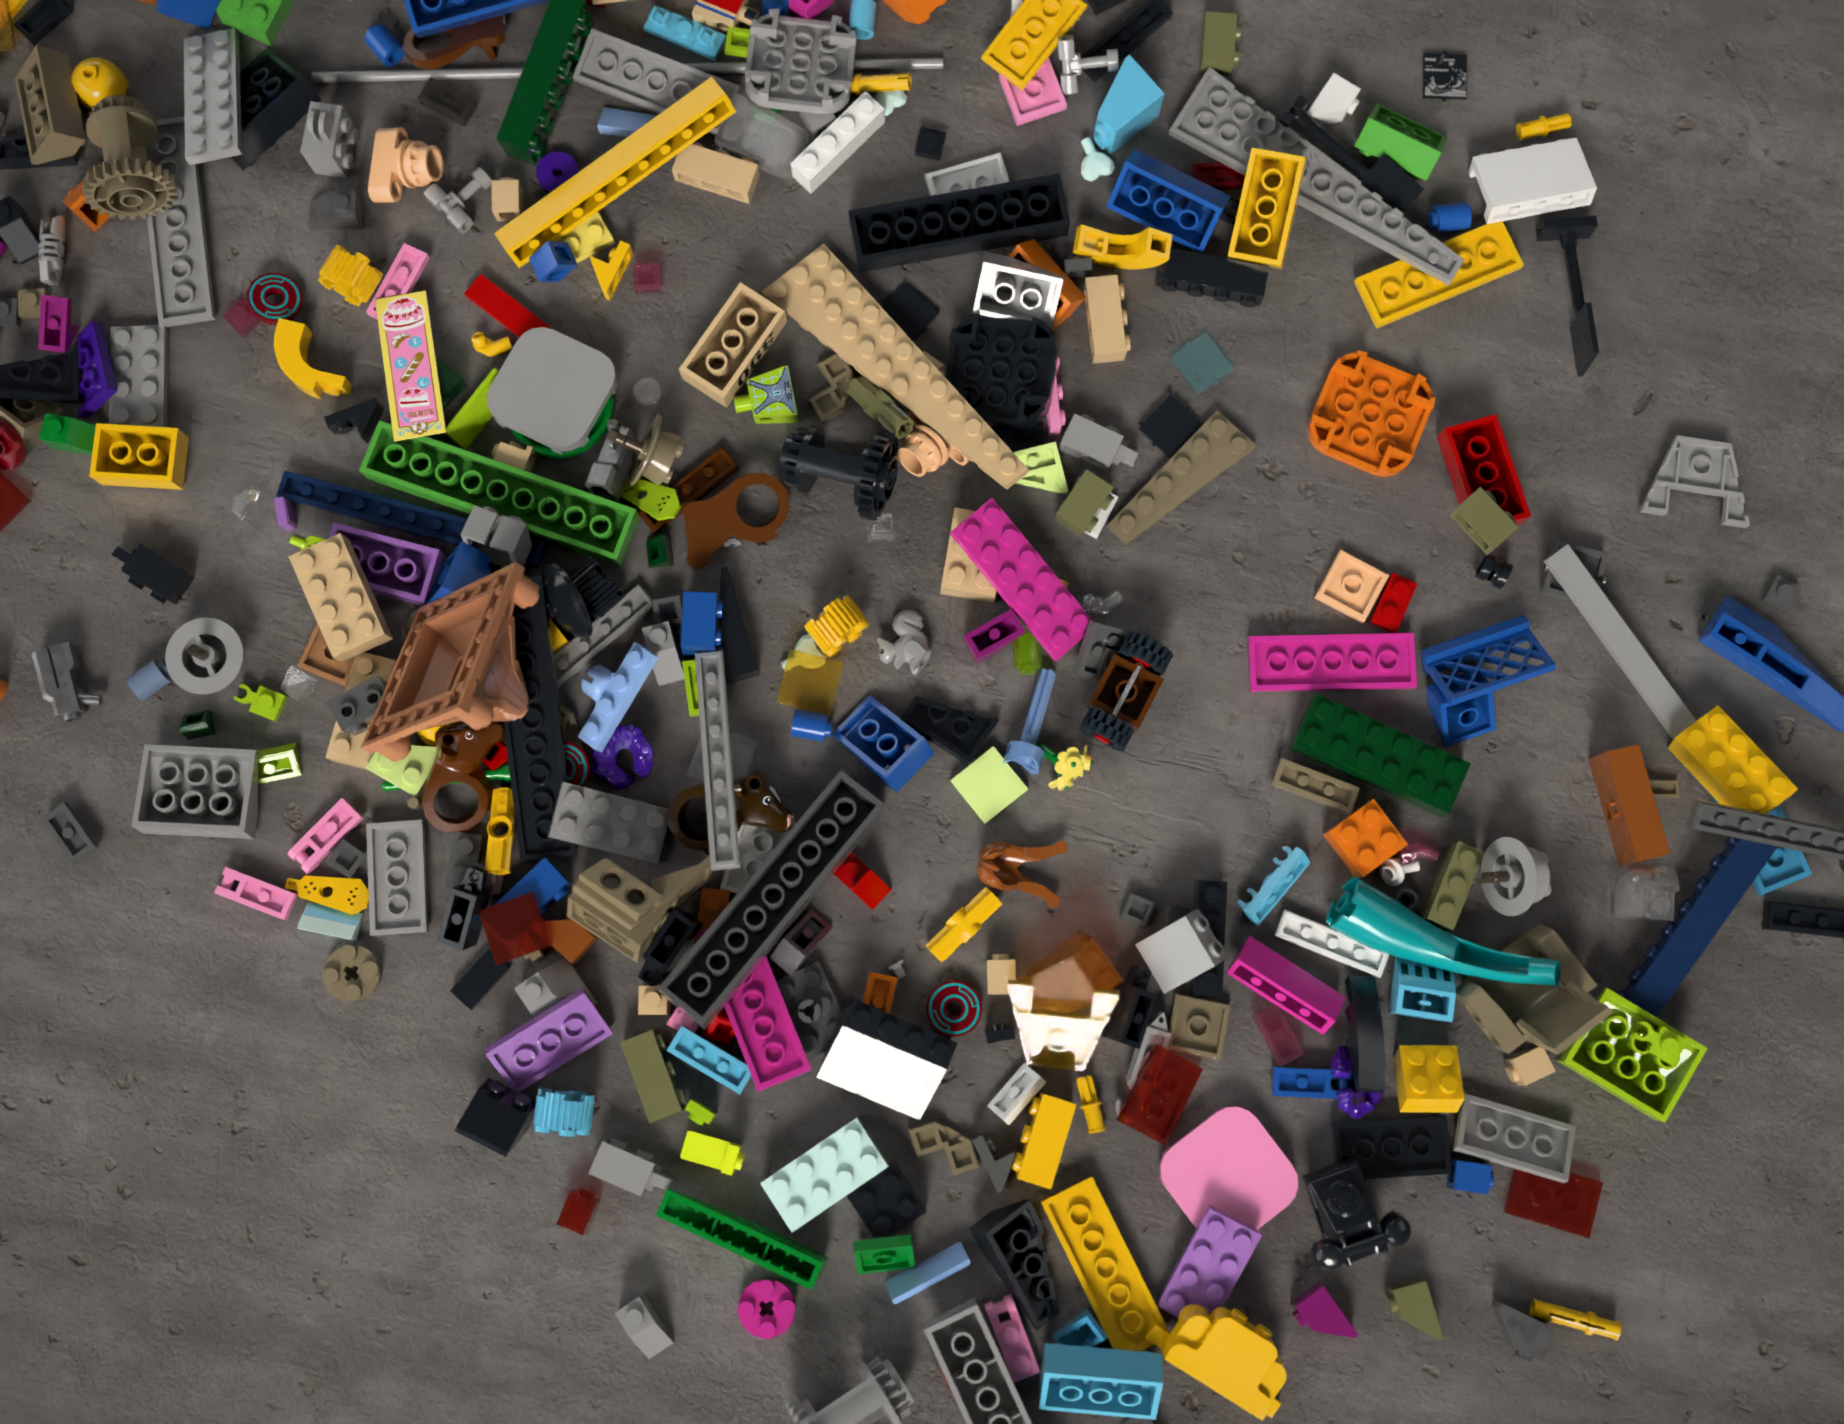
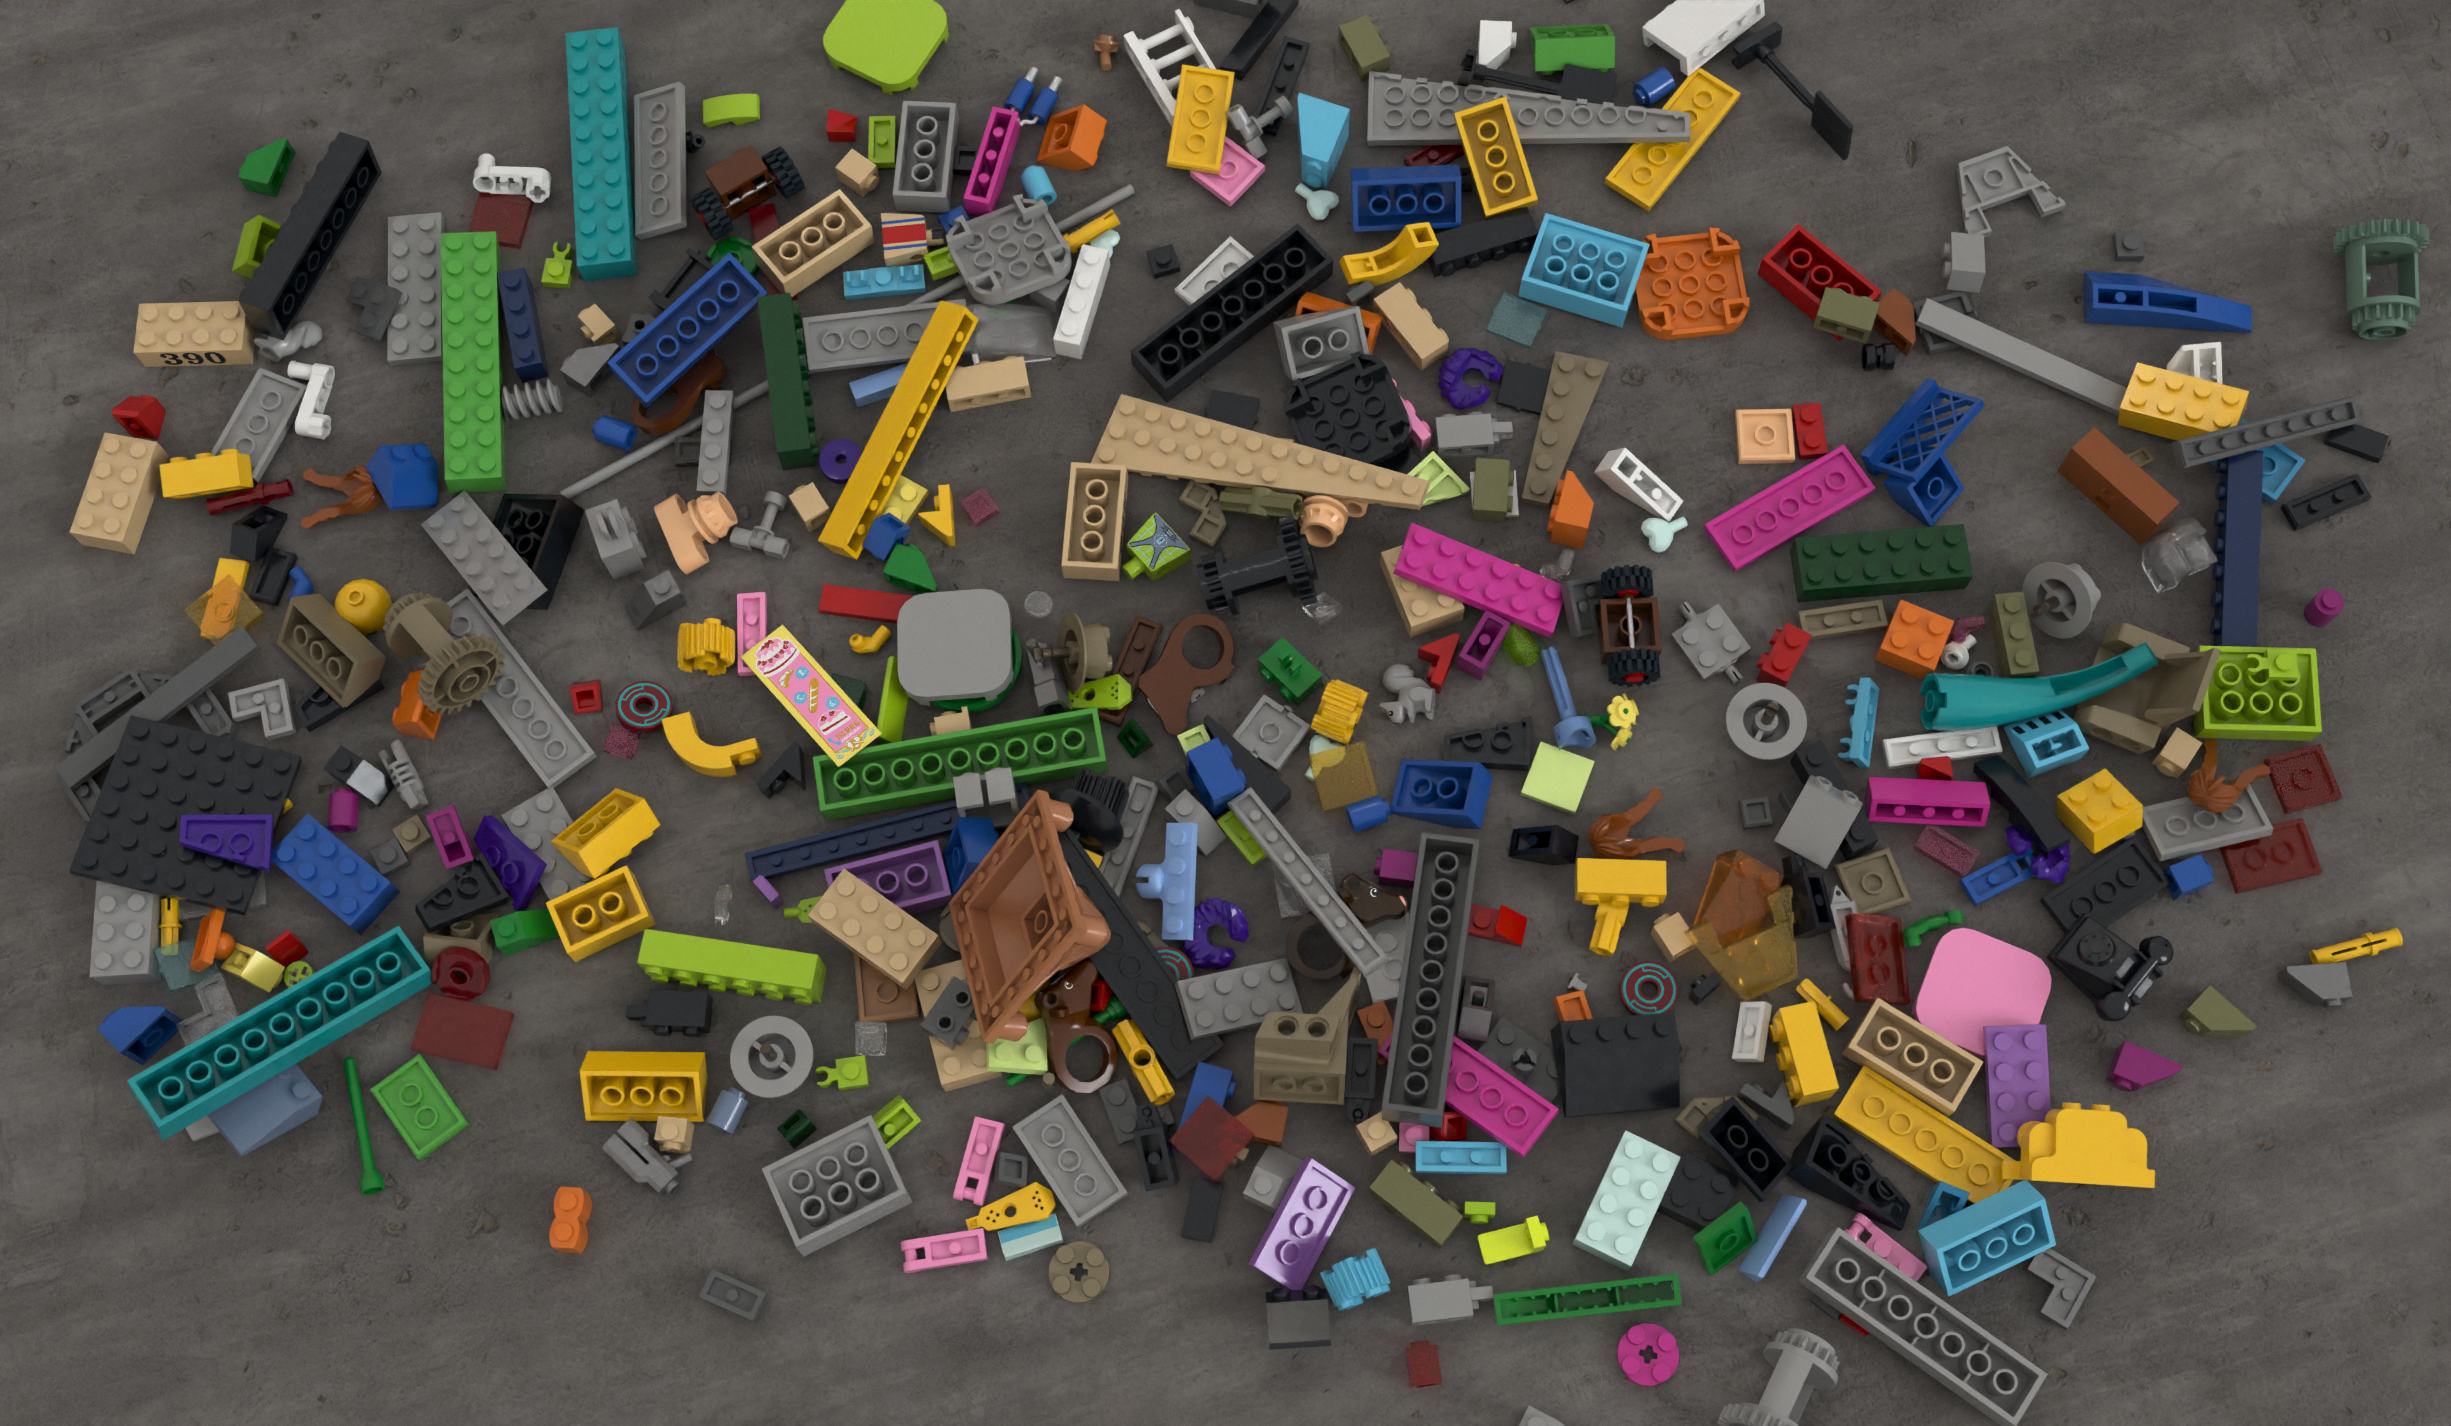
camera: 25 degrees left, 10 degrees down
none -> blue arm [288,566,313,603]
none -> yellow slope [551,788,660,879]
none -> red slope [569,679,603,715]
none -> yellow slope [580,1051,708,1122]
none -> lime brick [637,929,827,1005]
none -> tan brick [654,1116,695,1154]
none -> light grey plate [696,390,735,496]
none -> green slope [883,543,938,594]
none -> yellowish green plate [1177,724,1211,756]
none -> light grey plate [1232,694,1310,773]
none -> green brick [1258,637,1322,707]
none -> magenta brick [1374,849,1418,889]
none -> red slope [1418,633,1460,694]
none -> dark purple piece [1438,348,1504,410]
none -> black slope [1508,825,1579,866]
none -> medium azure slope [1519,213,1650,328]
none -> orange slope [1547,470,1594,550]
none -> yellow brick [1575,858,1667,907]
none -> white slope [1594,448,1683,522]
none -> light aqua rock [1641,517,1688,553]
none -> light grey plate [1671,602,1751,685]
none -> black slope [1697,1096,1794,1202]
none -> light grey piece [1725,683,1807,760]
none -> red brick [1756,622,1812,688]
none -> tan brick [1842,998,1983,1118]
none -> dark orange slope [1873,288,1916,356]
none -> green arm [1903,910,1964,947]
none -> red slope [1915,756,1953,781]
none -> light grey brick [1941,232,1986,293]
none -> white slope [2167,342,2222,384]
none -> dark orange hair [2187,739,2271,813]
none -> clear red tile [2263,744,2343,814]
none -> magenta brick [2304,588,2344,627]

